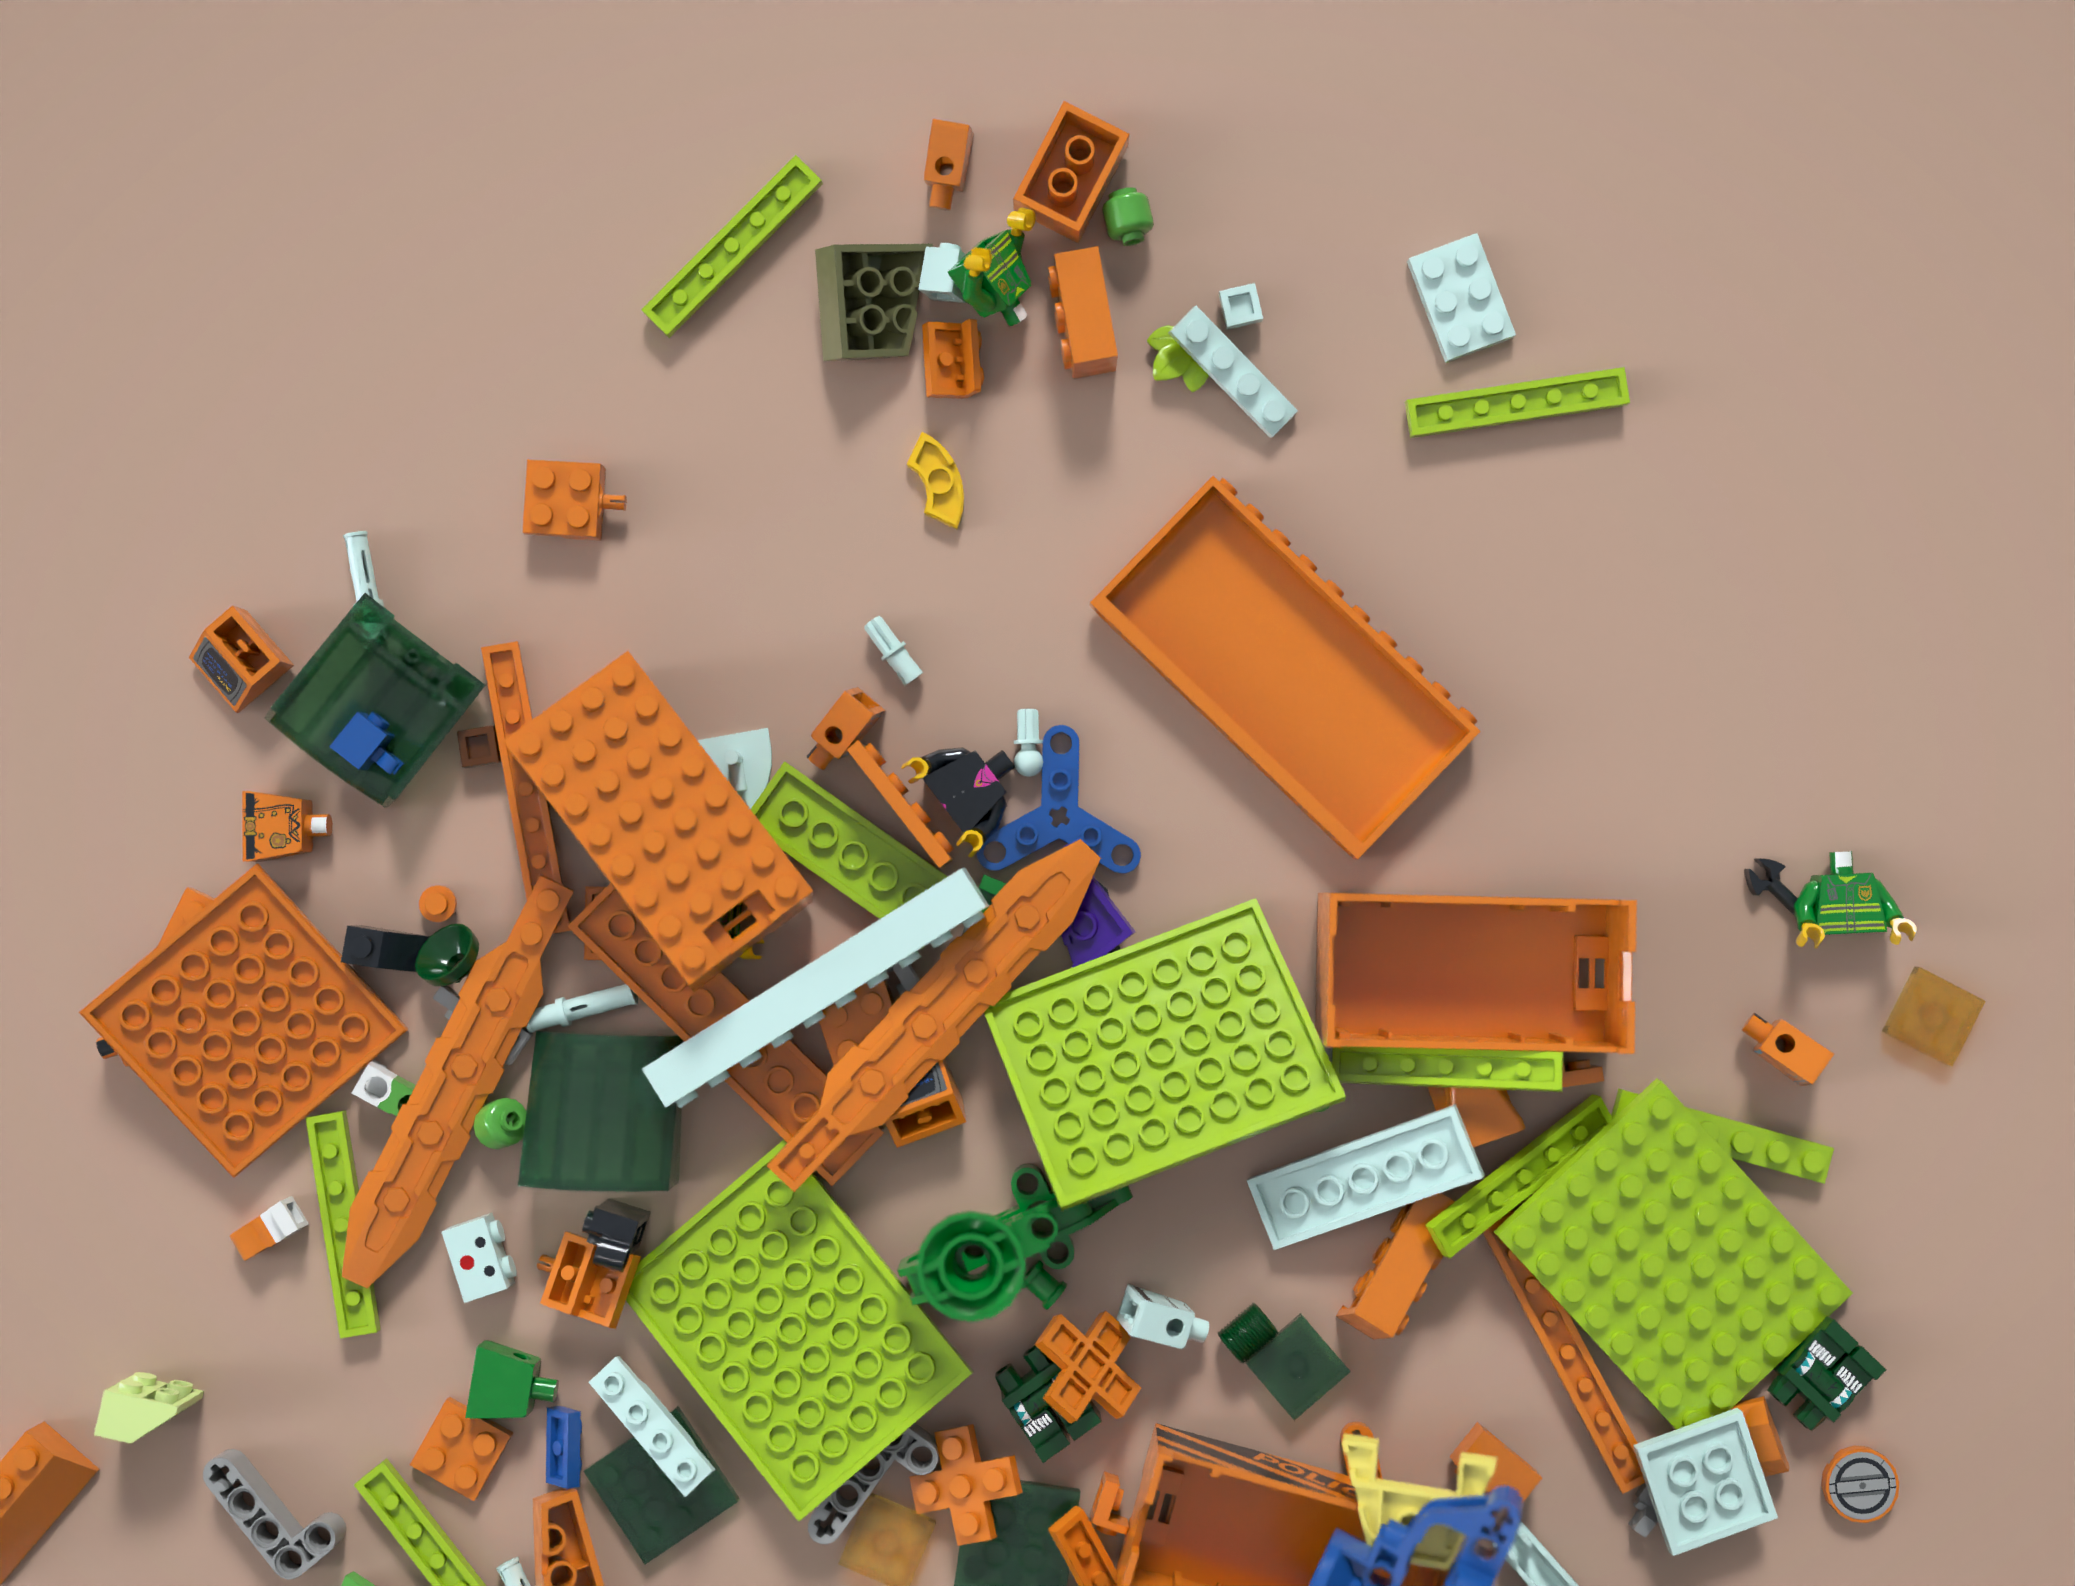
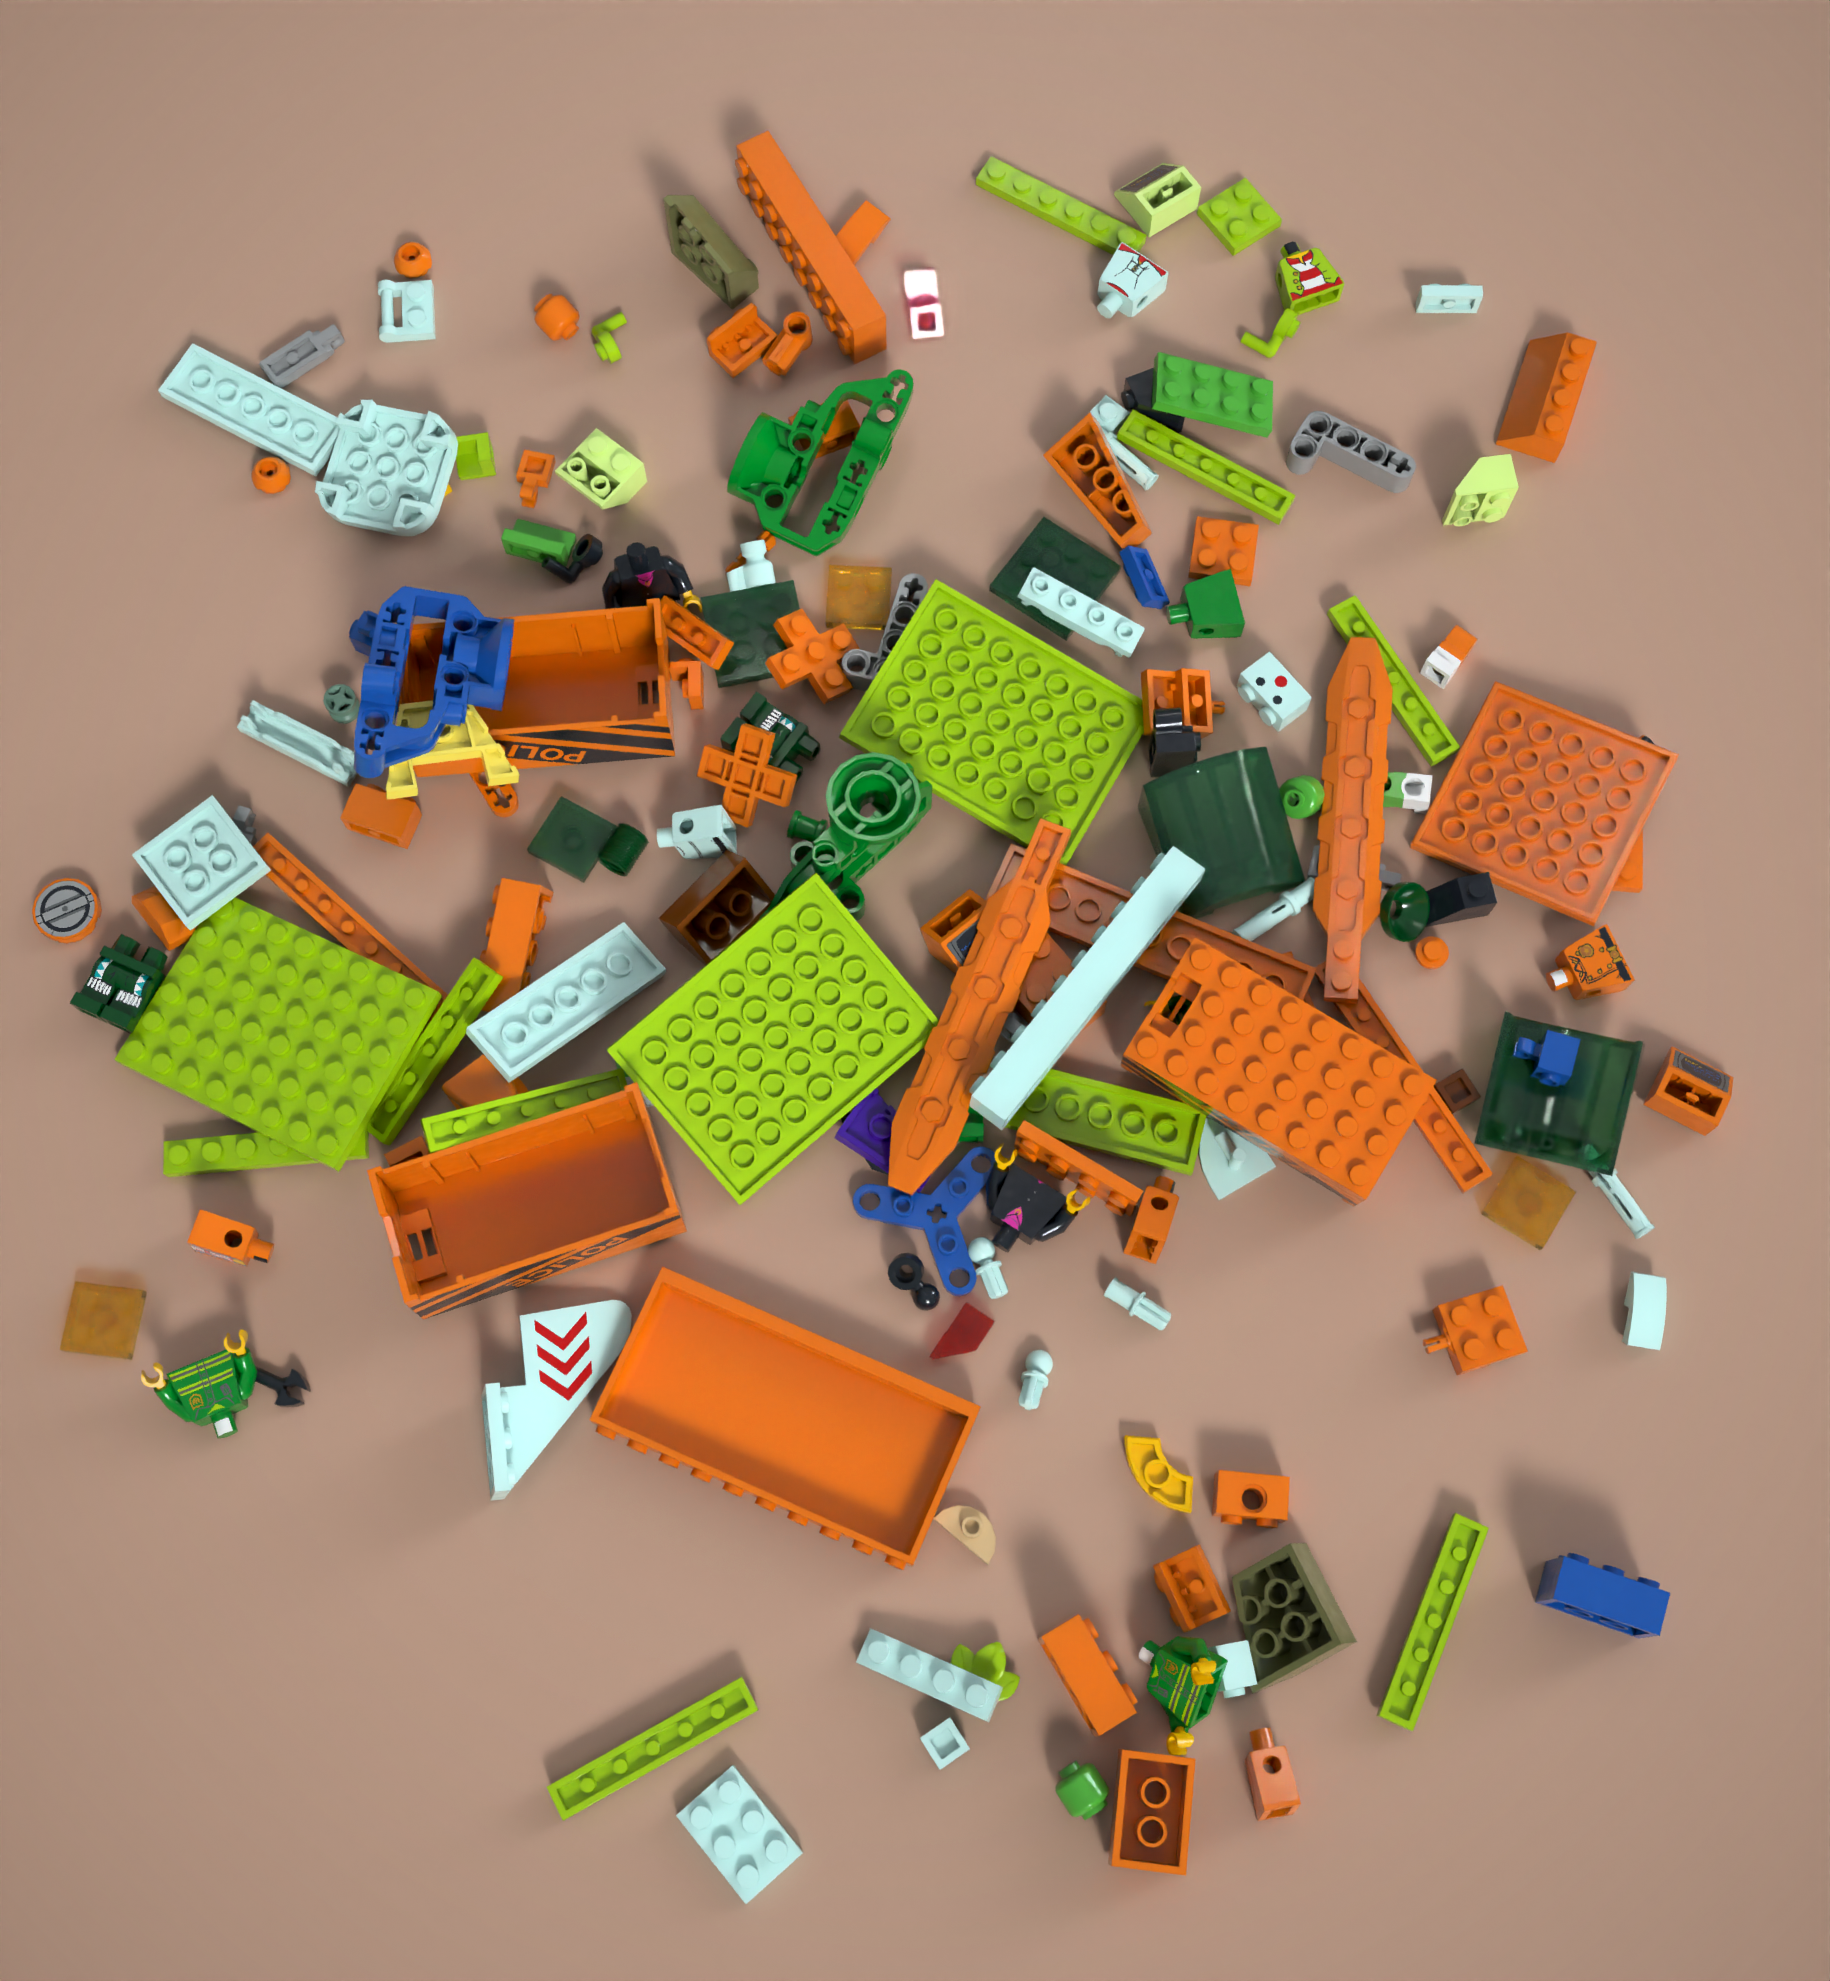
camera: 155 degrees right, 15 degrees down
none -> light aqua piece [481,1300,632,1501]
none -> dark orange slope [658,850,775,965]
none -> black plate [888,1253,940,1311]
none -> clear red slope [929,1302,996,1360]
none -> tan plate [933,1505,996,1565]
none -> light aqua axle [1018,1350,1053,1410]
none -> orange brick [1212,1470,1290,1528]
none -> clear yellow plate [1481,1156,1576,1250]
none -> blue brick [1535,1553,1670,1638]
none -> light aqua slope [1622,1272,1667,1350]

